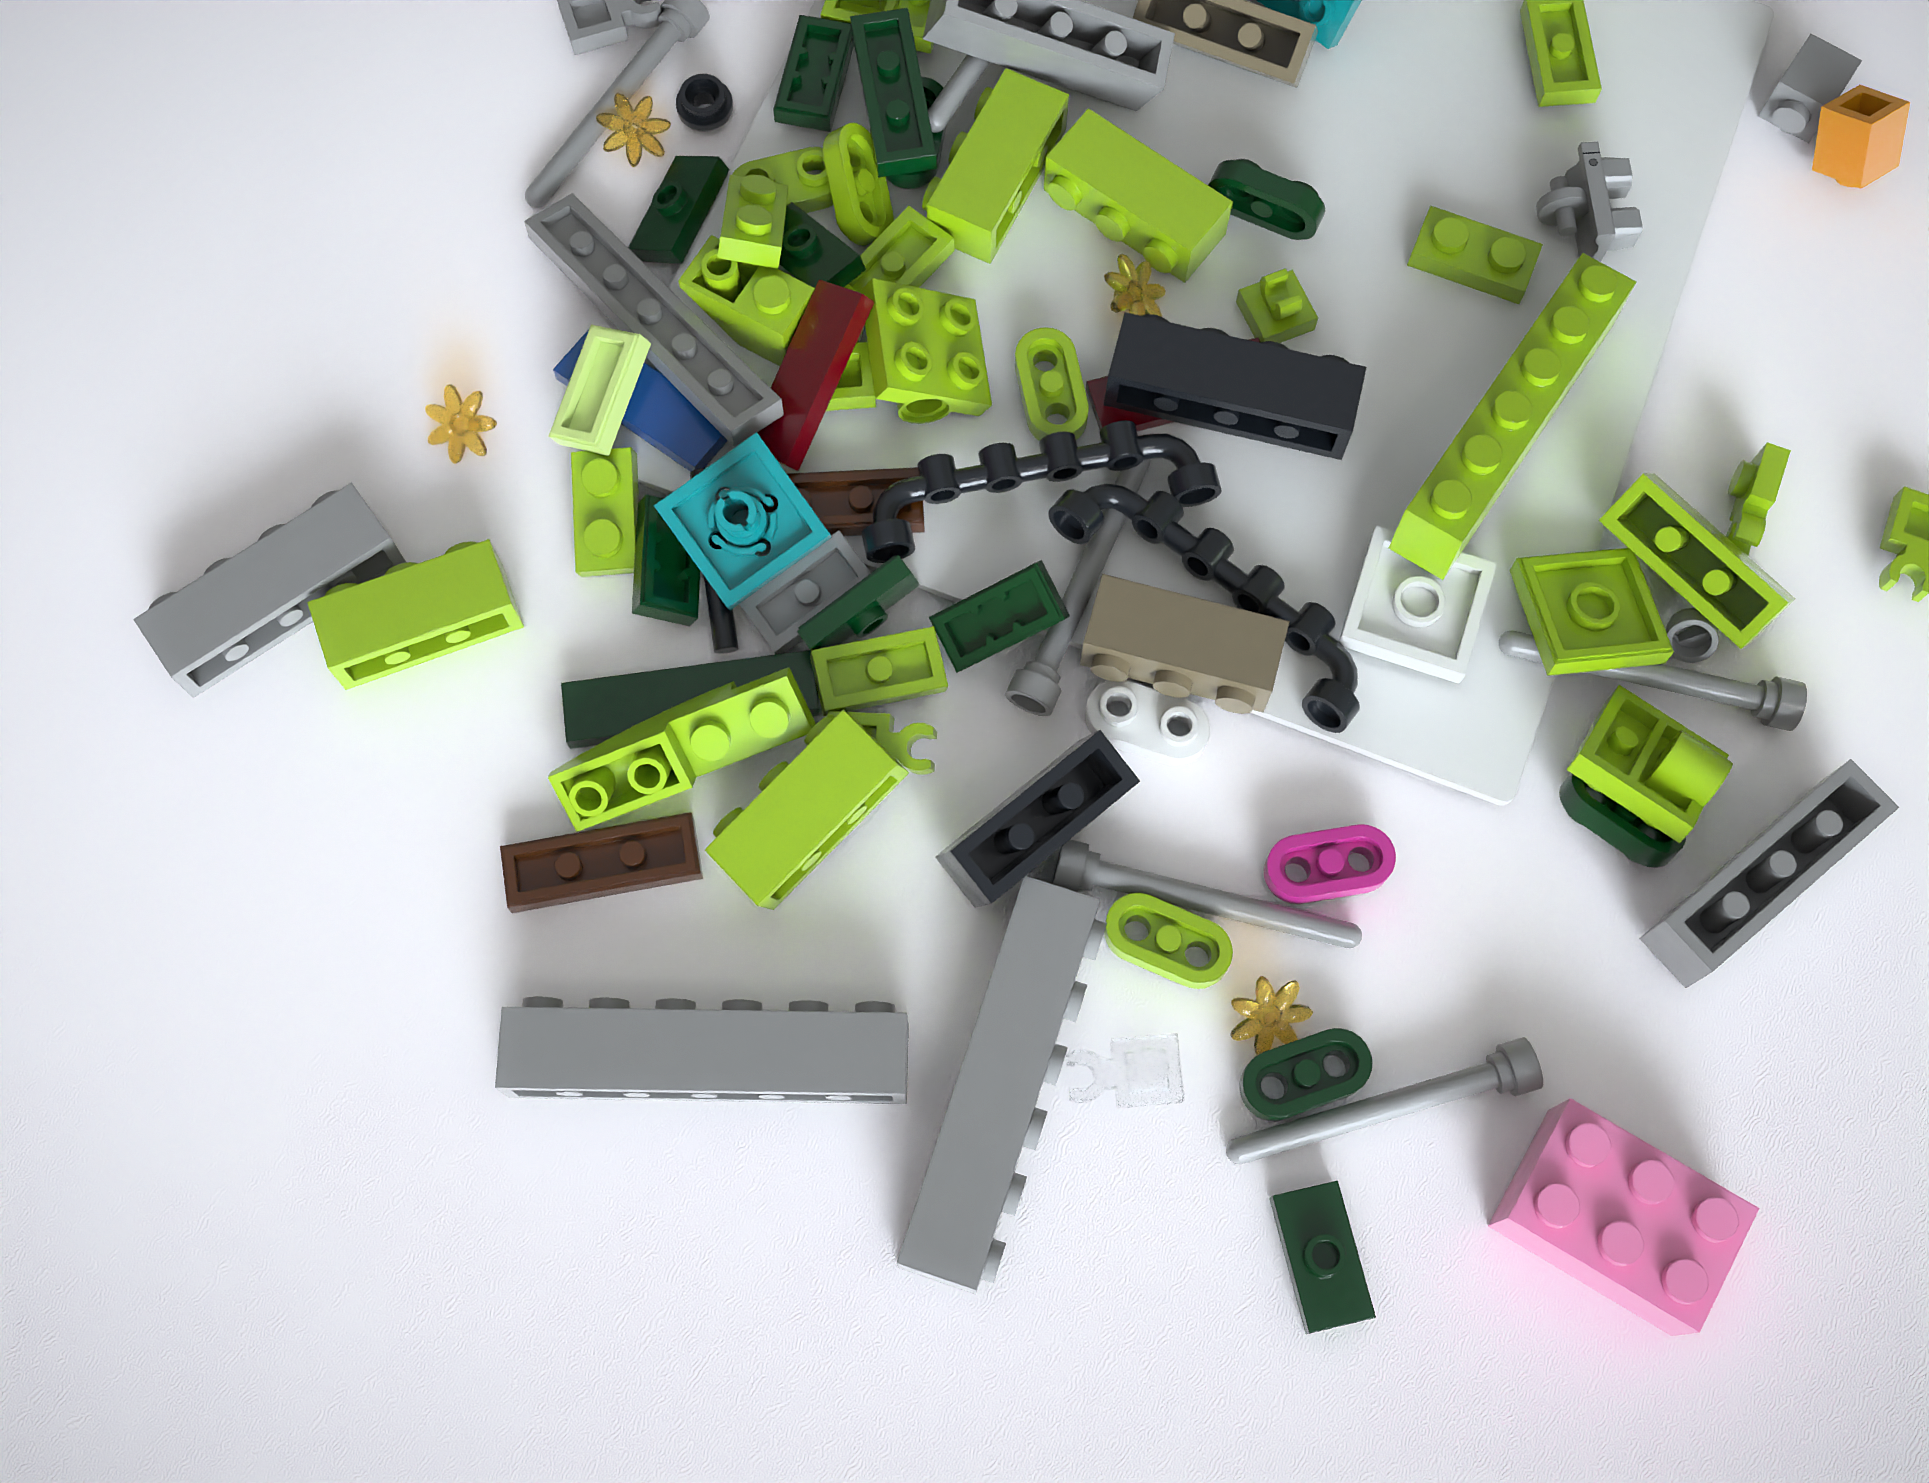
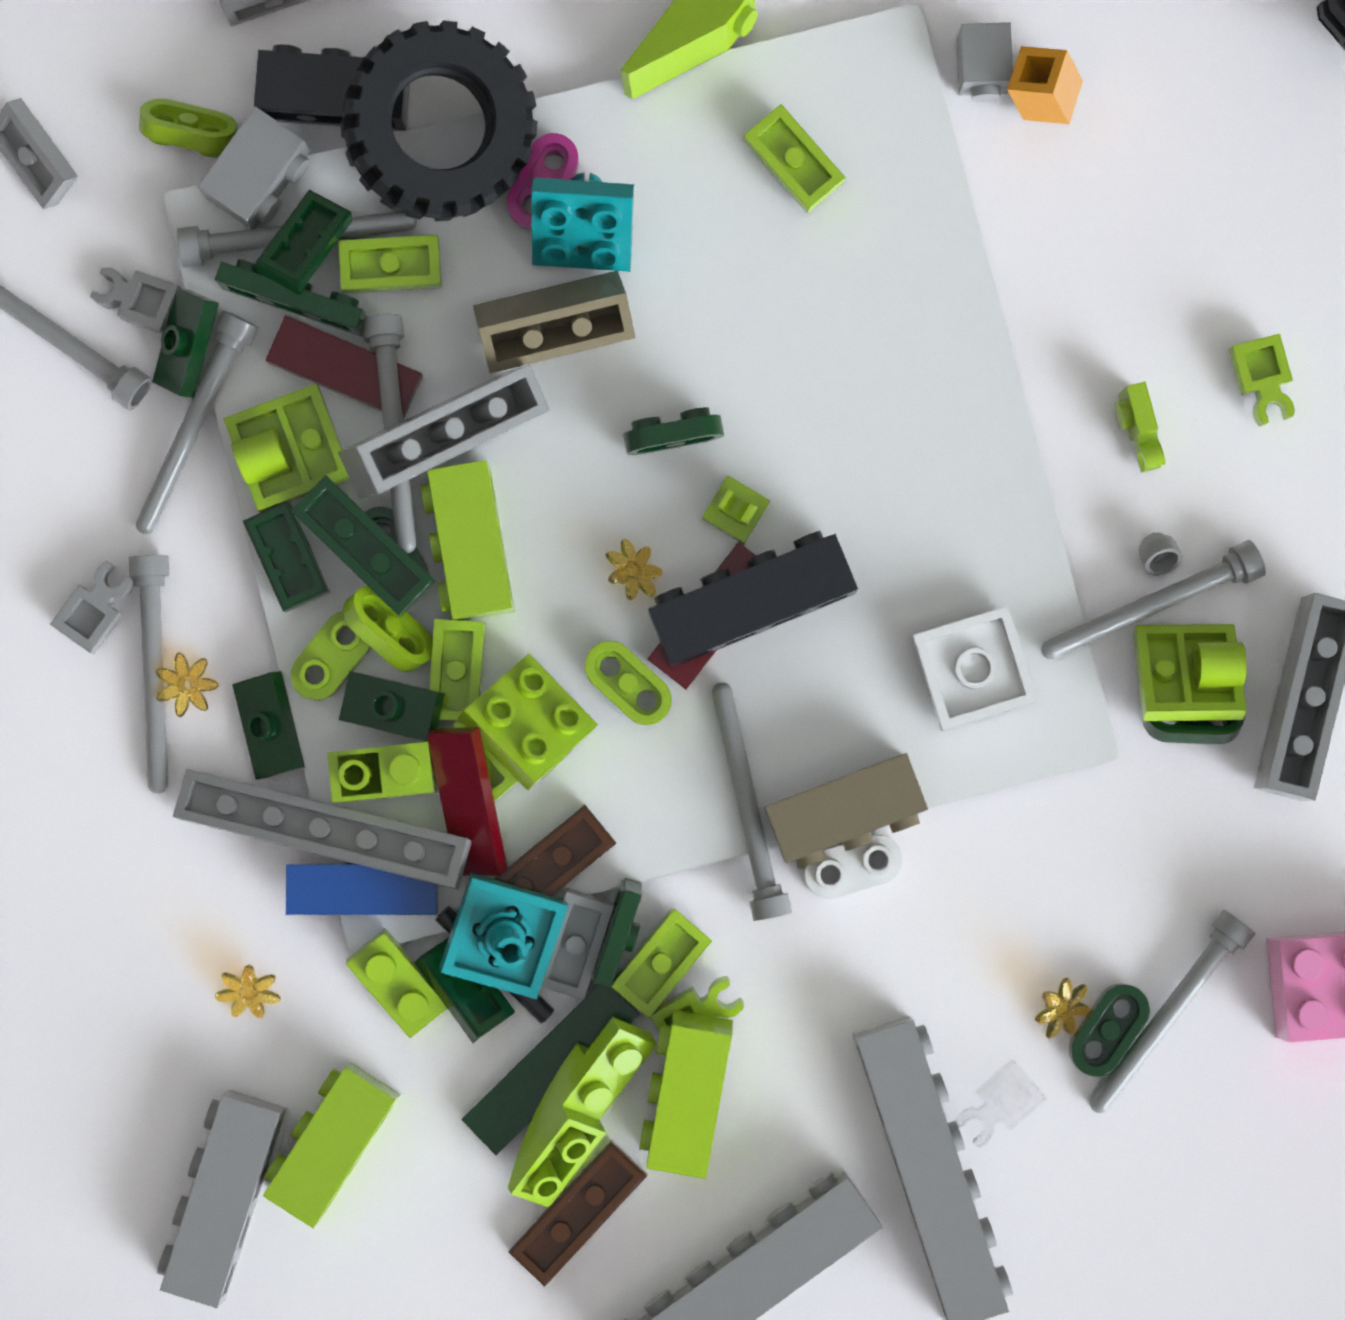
camera: 35 degrees left, 15 degrees up
yellowish green tile [548,324,651,456] -> none
black plate [676,74,733,131] -> none
lime plate [717,175,789,269] -> none
black bar [862,420,1222,563] -> none
dark green plate [928,560,1070,673] -> none
black brick [935,730,1140,908] -> none
lime brick [1044,108,1233,283] -> none
black bar [1048,484,1360,733] -> none
light grey piece [1053,839,1362,948] -> none
lime plate [1104,893,1233,989] -> none
dark pink plate [1264,824,1396,904] -> none
dark green plate [1269,1180,1376,1335] -> none
lime brick [1388,253,1637,580] -> none
lime plate [1407,205,1543,304] -> none
lime tile [1509,548,1674,676] -> none
light grey hips [1536,141,1643,262] -> none
lime brick [1598,473,1796,649] -> none

